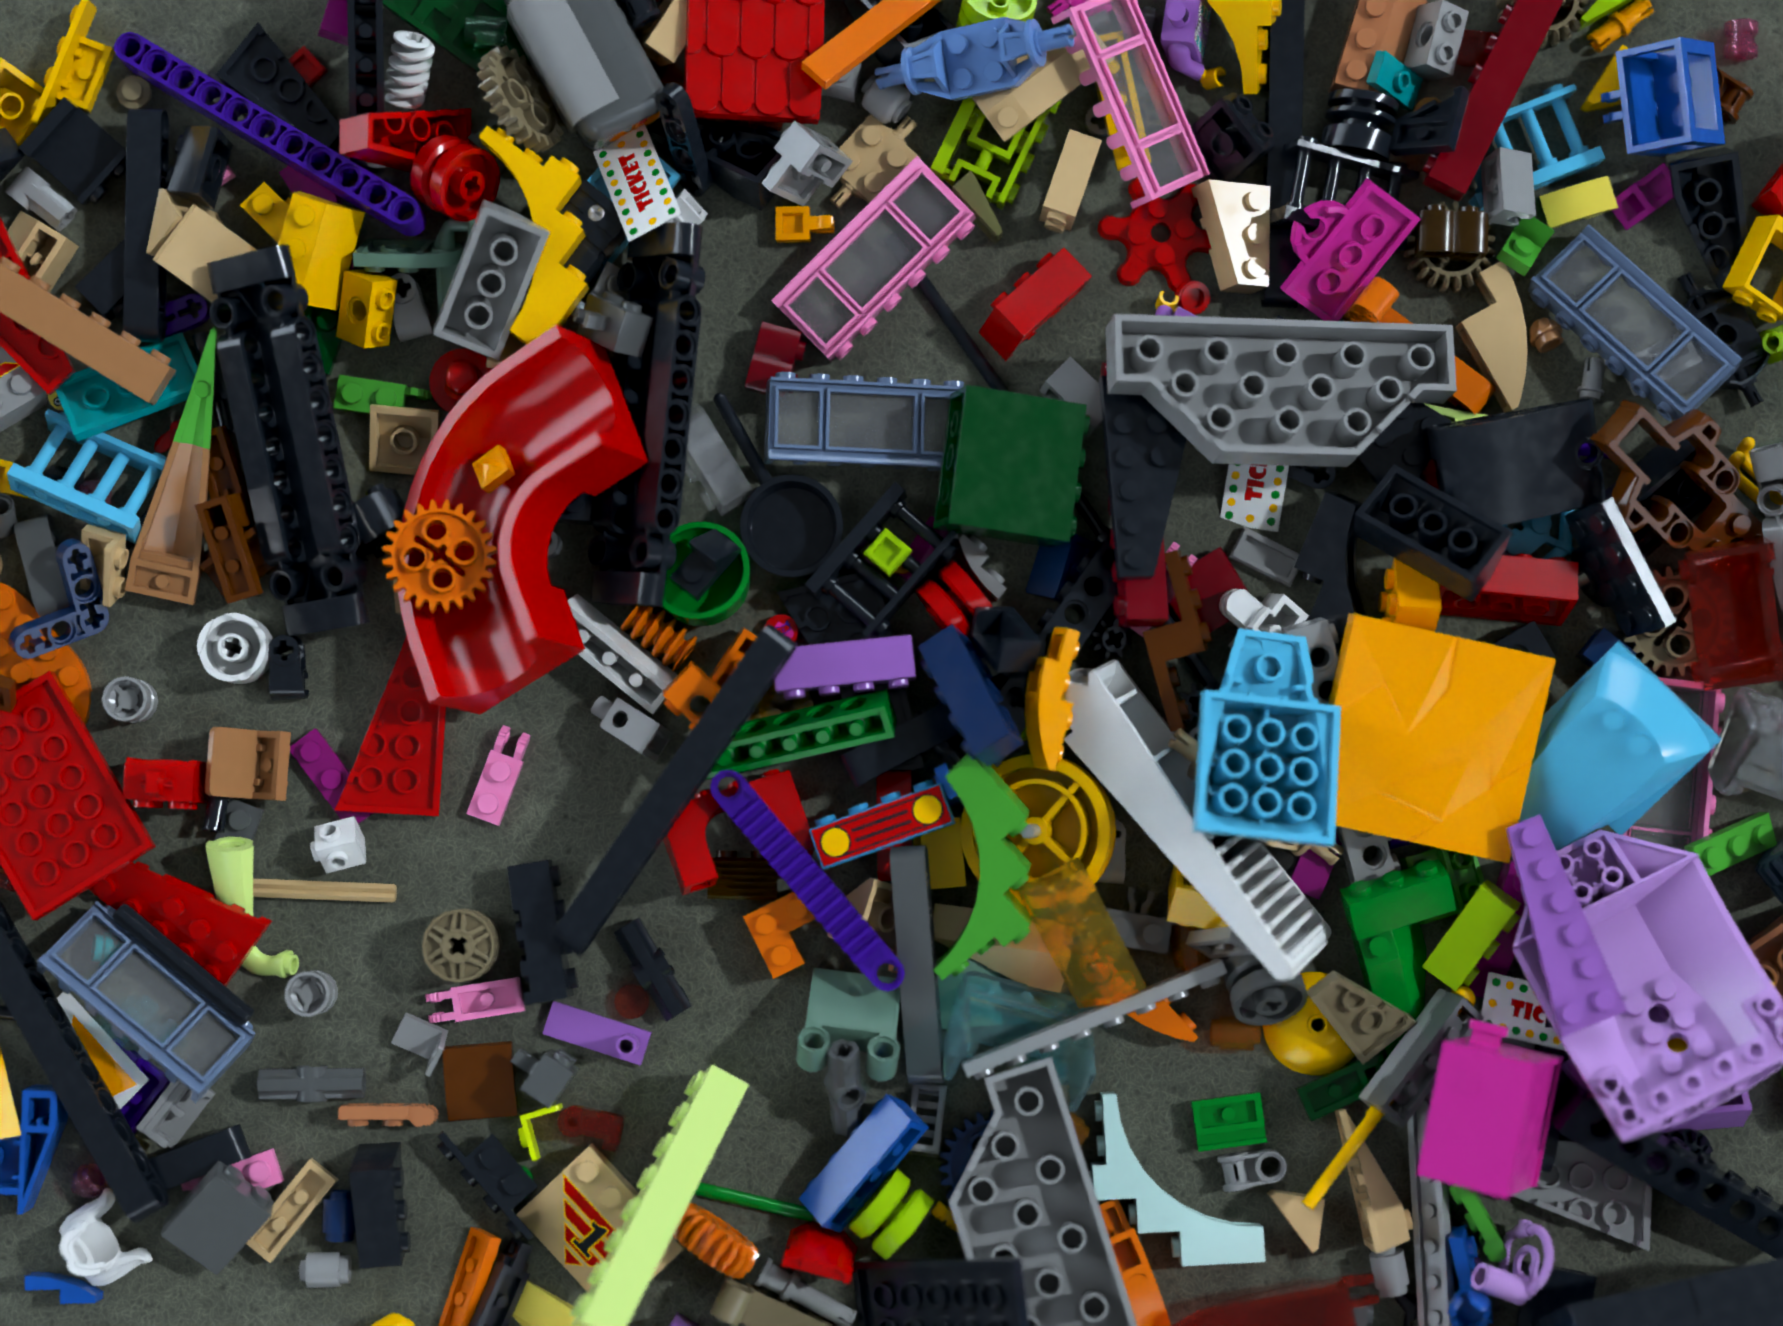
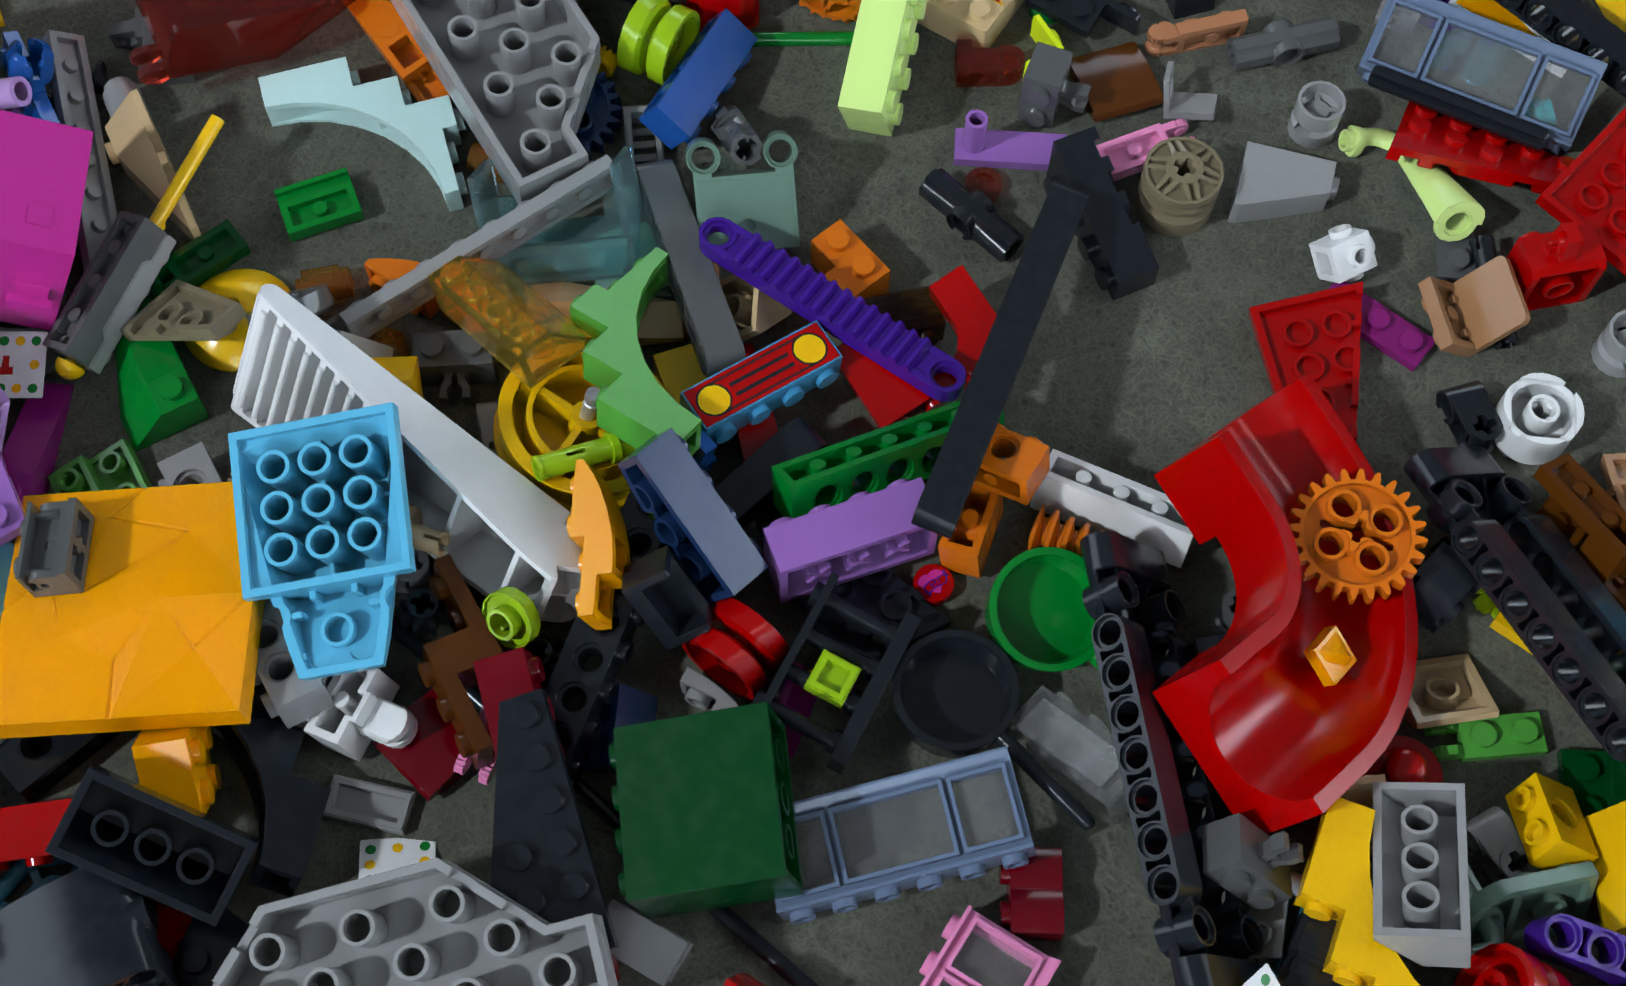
camera: 170 degrees right, 20 degrees down
tan axle [253,878,397,903] -> none
bright pink hinge [466,725,531,826] -> none
light grey torso [591,696,674,762] -> none
black slope [669,529,742,602] -> none
light grey piece [1217,1148,1287,1192] -> none
tan slope [1267,1189,1325,1253] -> none
green brick [1339,859,1457,940] -> none
lime brick [1422,879,1521,992] -> none
none -> dark grey hinge [13,497,95,597]
none -> lime plate [482,586,541,649]
none -> lime pin [531,432,636,482]
none -> light grey slope [1227,141,1340,223]

